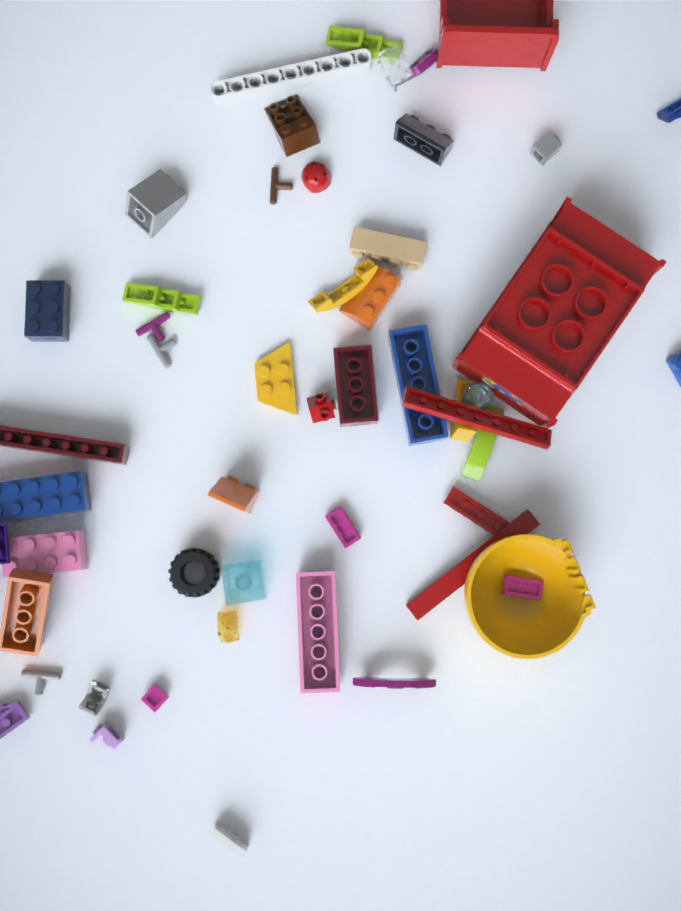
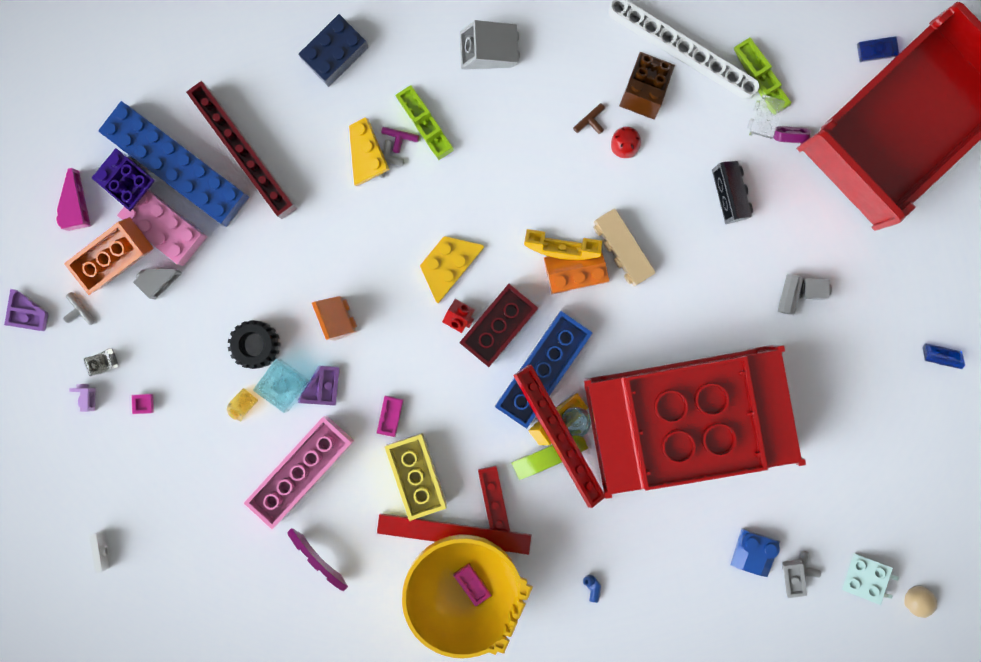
camera: 40 degrees right, 5 degrees up
none -> light grey slope [133,269,182,300]
none -> medium lavender wing [298,366,339,406]
none -> yellow wing [349,117,390,186]
none -> light yellow brick [385,433,447,521]
none -> blue arm [583,575,601,603]
none -> light grey axle [778,274,804,315]

